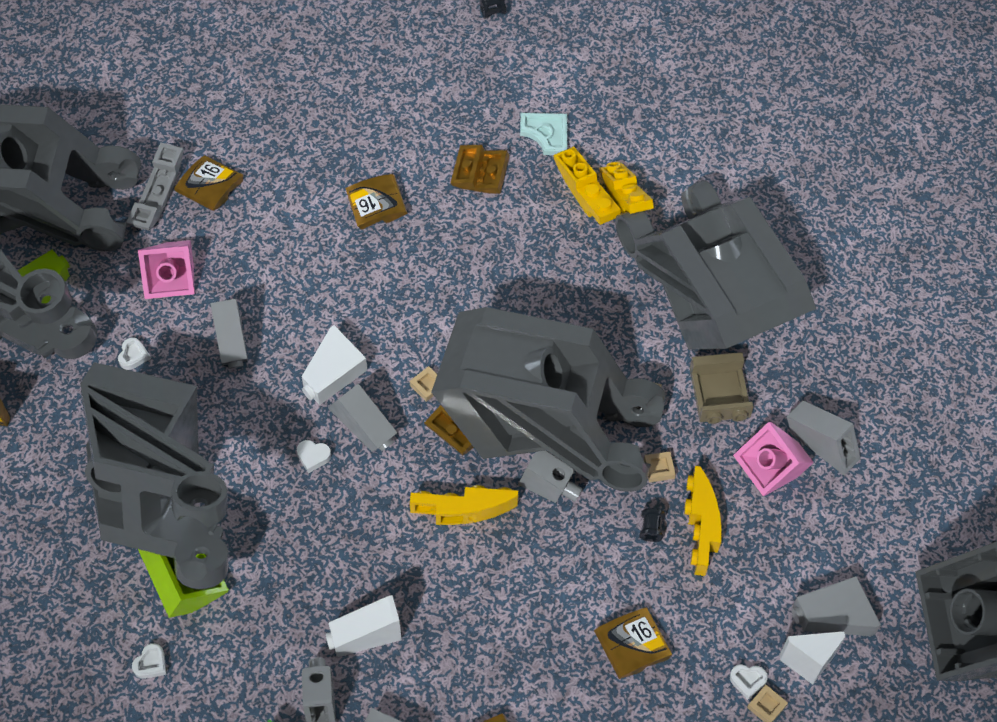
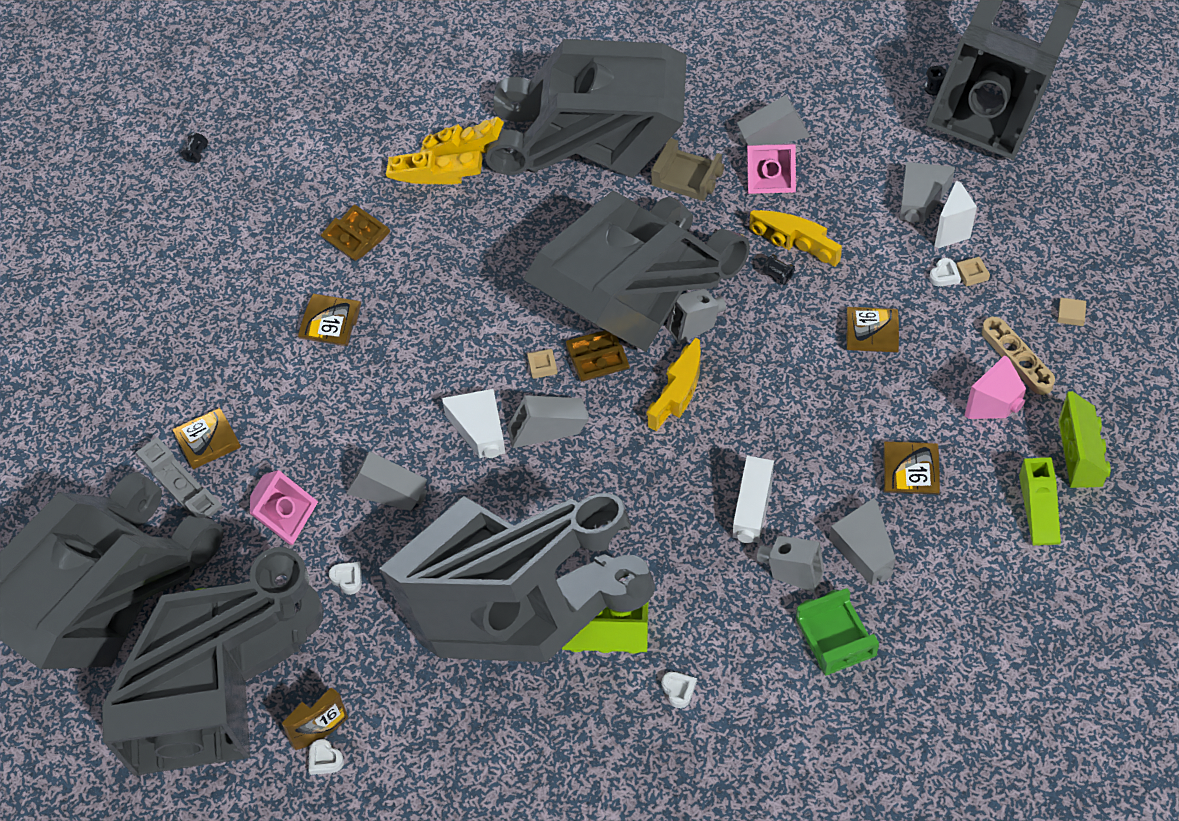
camera: 55 degrees left, 5 degrees down
white tile [297,440,331,473] -> none
light aqua tile [520,113,567,155] -> none

